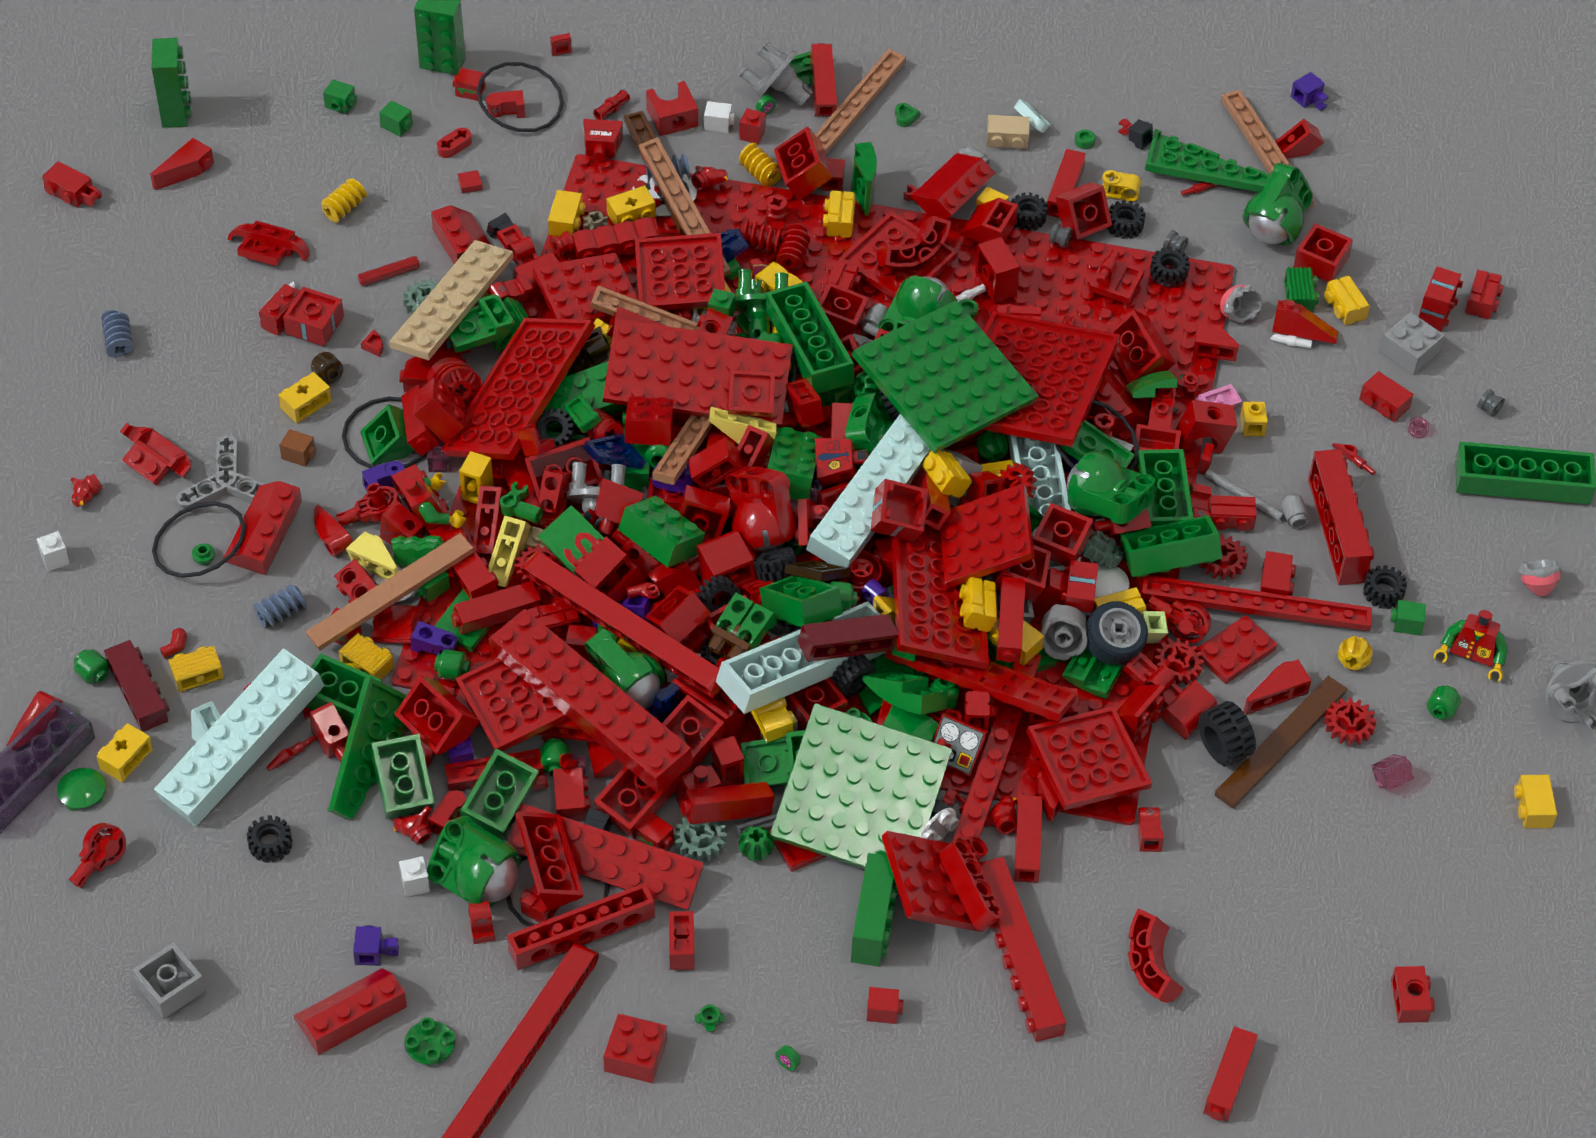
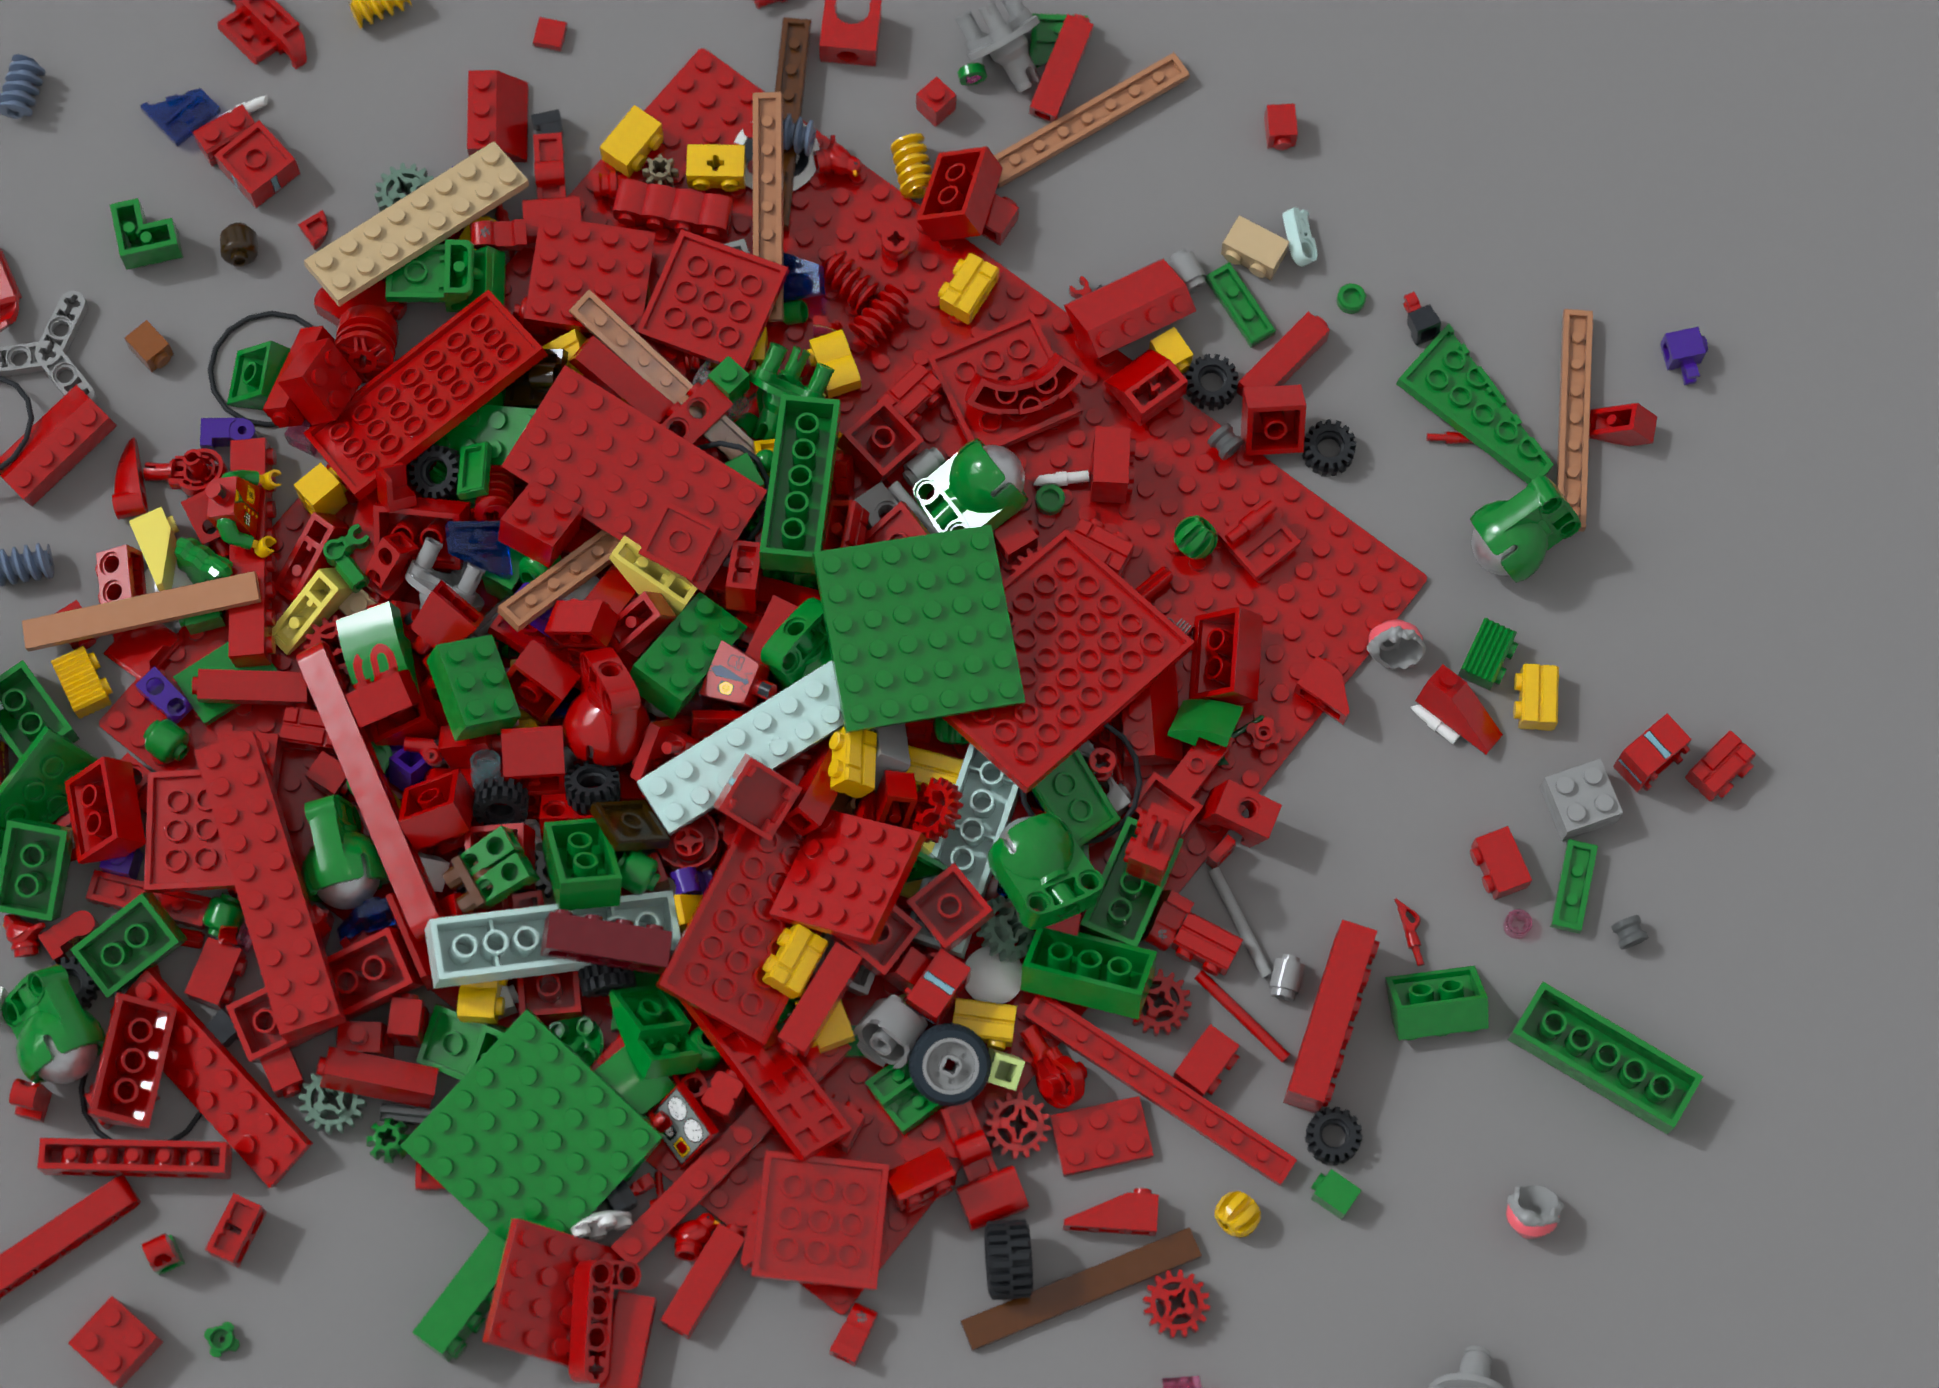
camera: 25 degrees right, 20 degrees up
yellow brick [278,372,332,424] -> none
red axle [358,256,420,286] -> none
red torso [583,119,623,162] -> none
white brick [704,101,735,133] -> none
green slope [851,142,877,216] -> none
green tile [895,103,920,127] -> none
yellow piece [1102,170,1141,202] -> none
black tyre [1150,247,1190,287] -> none
dark grey wheel [1163,230,1189,253] -> none
bright pink plate [1196,384,1243,408] -> none
yellow brick [1240,401,1267,436] -> none
red brick [1293,223,1353,282] -> none
green head [1427,685,1461,720] -> none
torso [1433,610,1508,682] -> none
none -> green brick [110,198,183,270]
none -> clear blue wing [140,88,221,147]
none -> red leg [142,1233,185,1276]
none -> clear light blue wheel [470,749,501,789]
none -> red brick [1123,803,1186,886]
none -> green piece [1174,515,1218,559]
none -> red bar [1194,970,1290,1063]
none -> green tile [1205,262,1276,348]
none -> red brick [1264,103,1298,150]
none -> green slope [1385,965,1489,1040]
none -> green plate [1550,839,1598,934]

